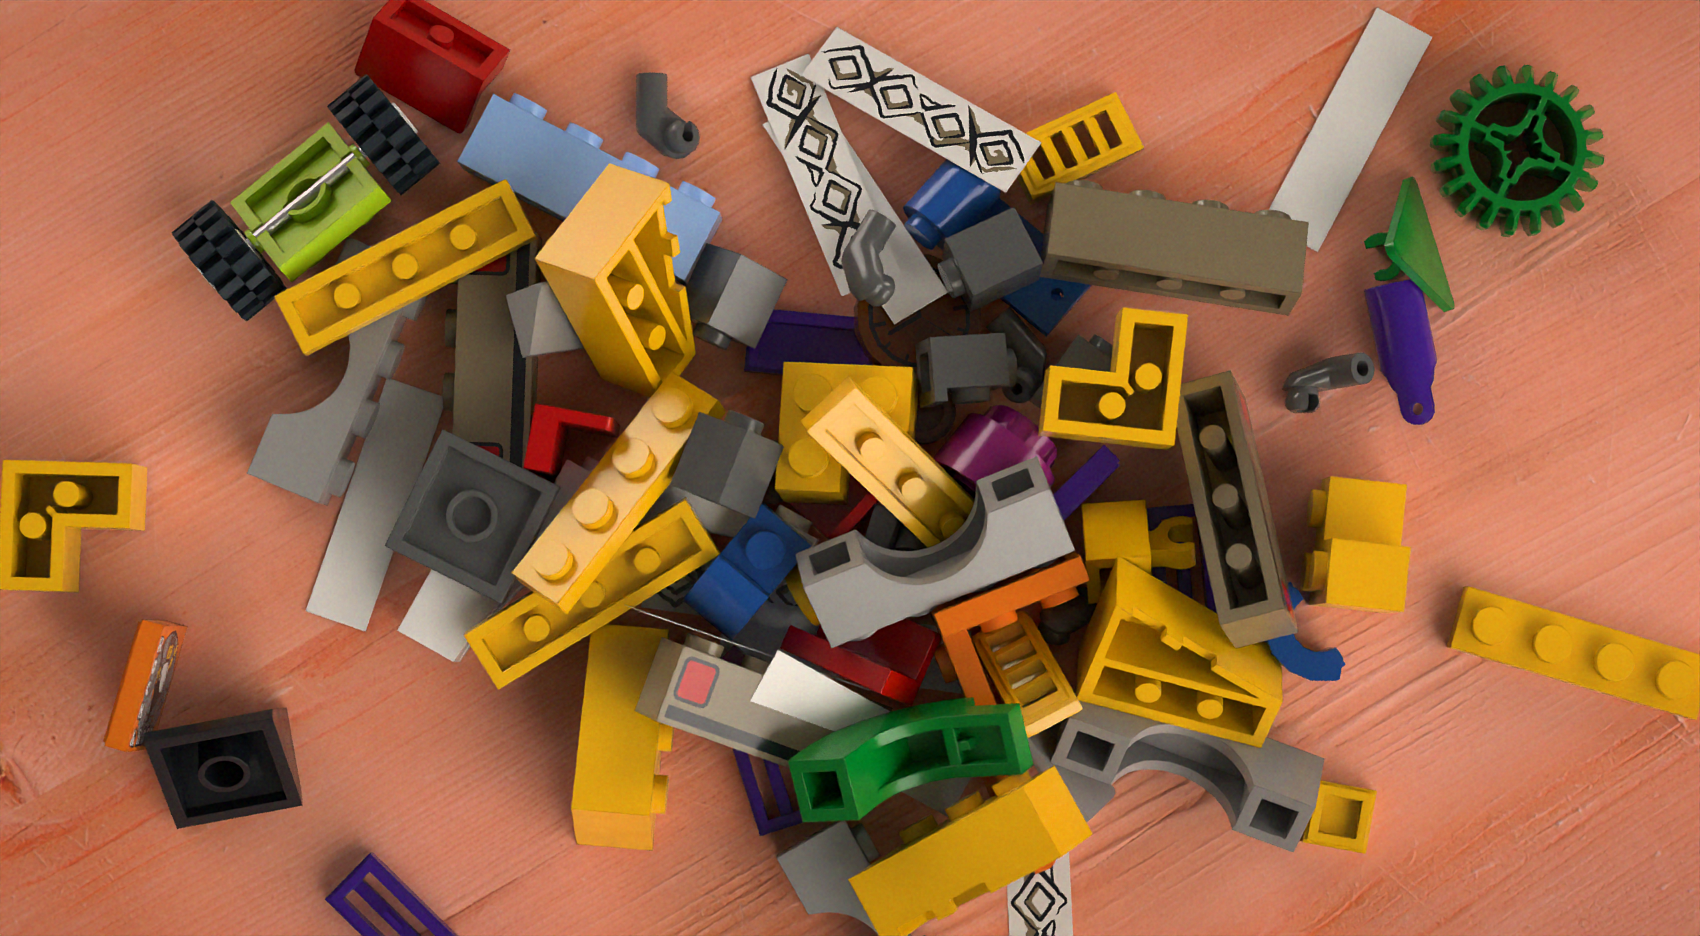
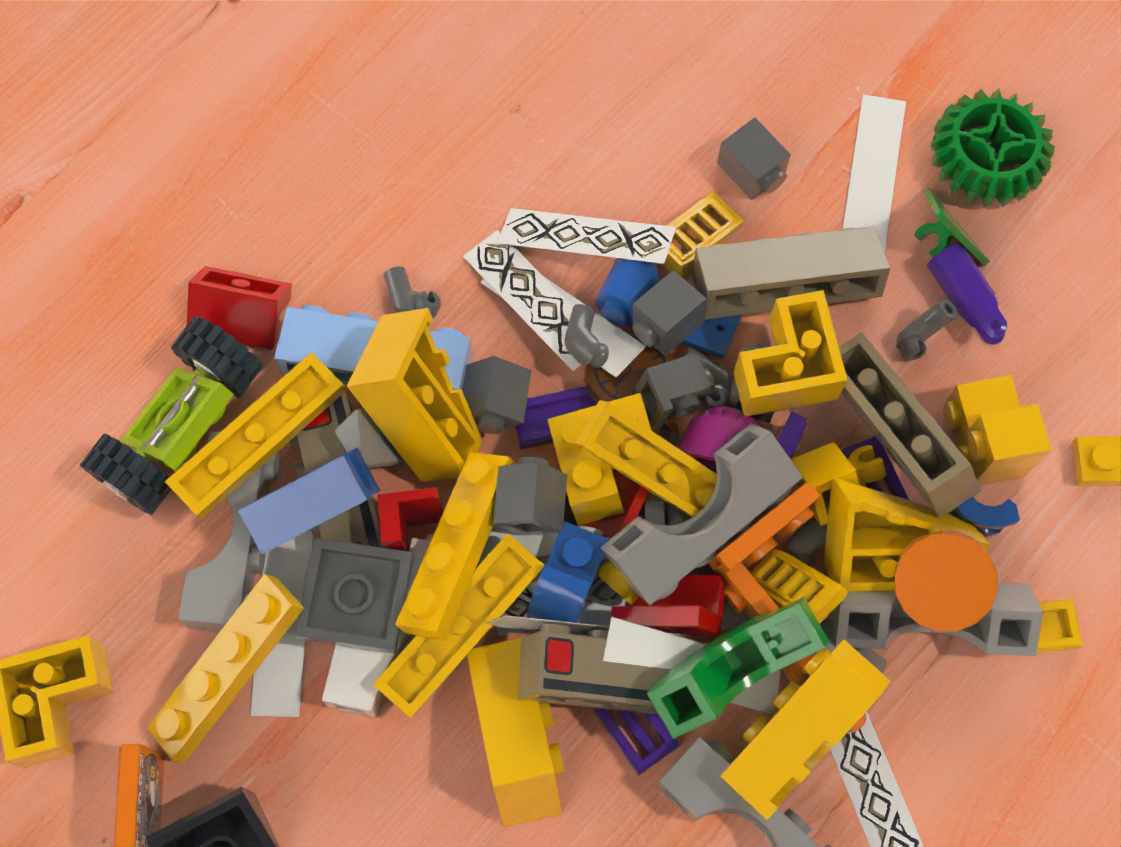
camera: 15 degrees left, 15 degrees down
none -> yellow plate [147,574,304,762]
none -> piece [238,447,381,554]
none -> dark grey brick [717,117,791,200]
none -> orange tile [894,530,998,632]

